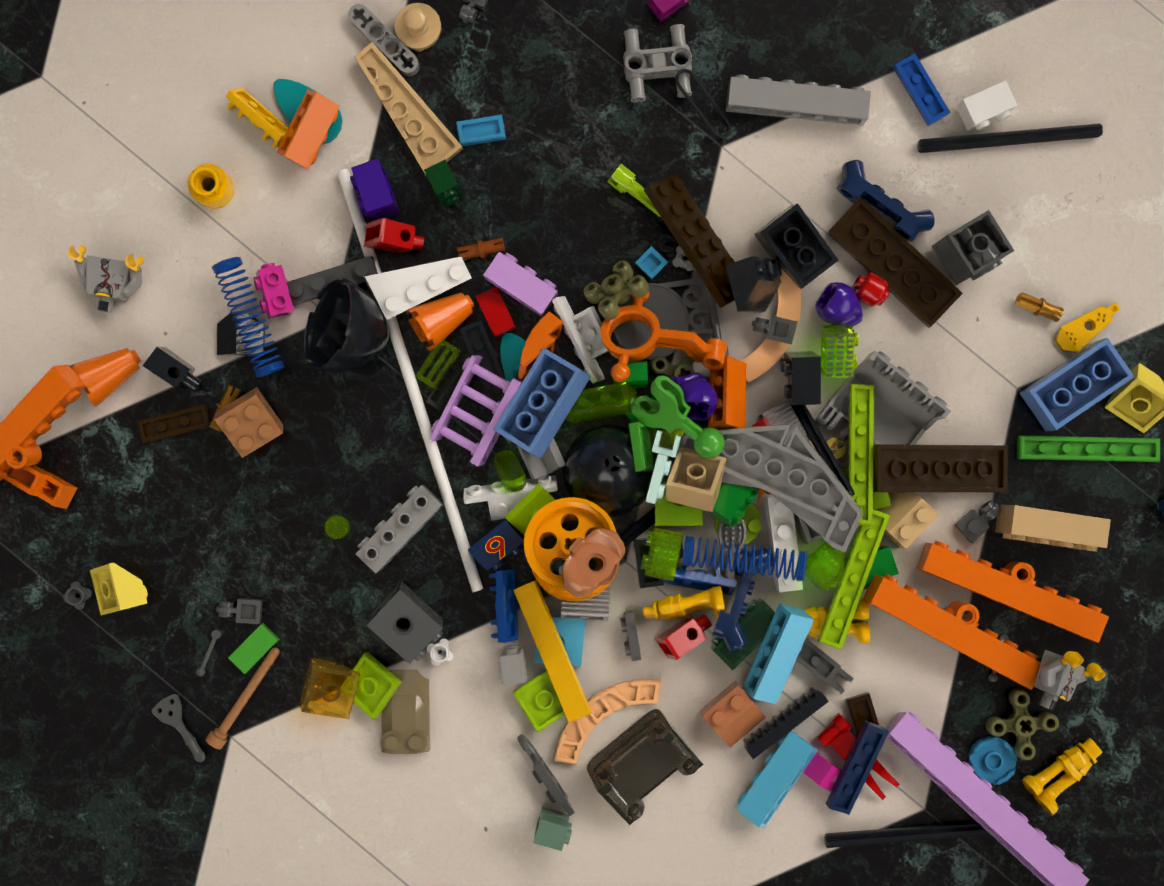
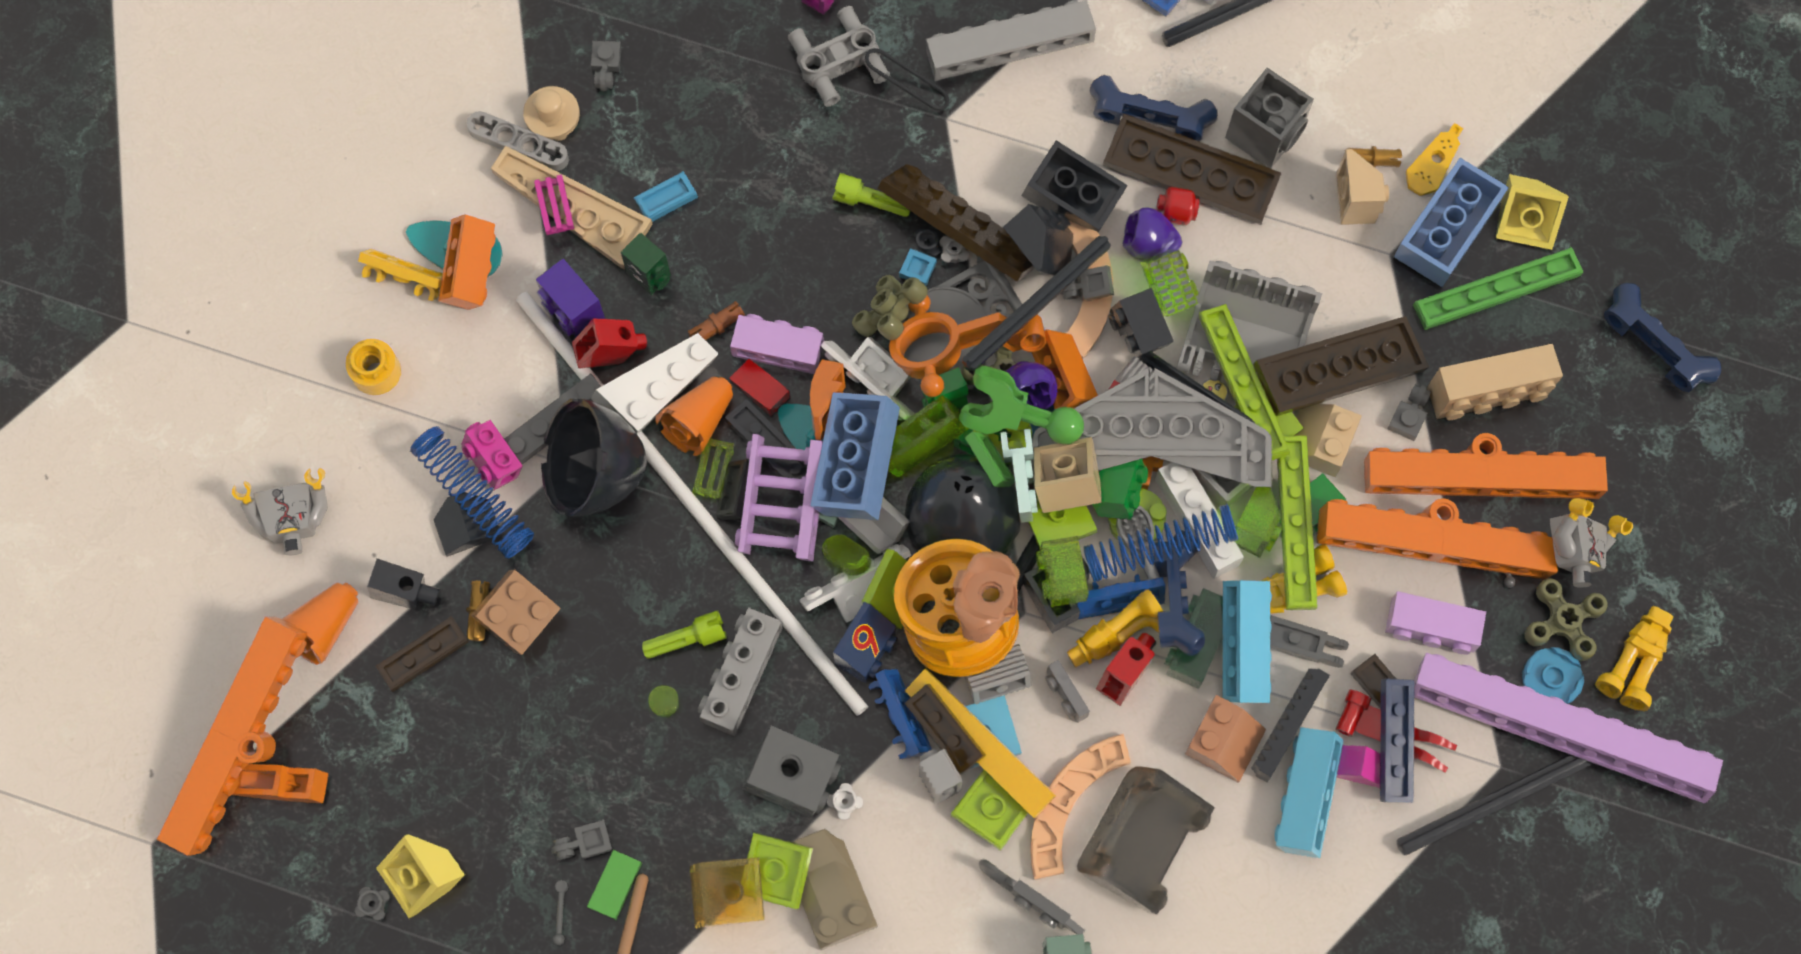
camera: 20 degrees left, 15 degrees down
none -> dark pink tile [534,174,575,235]
none -> lime piece [642,610,727,659]
none -> dark brown tile [905,684,985,775]
none -> black axle [962,236,1111,371]
none -> tan slope [1336,149,1389,225]
none -> lavender brick [1385,591,1486,655]

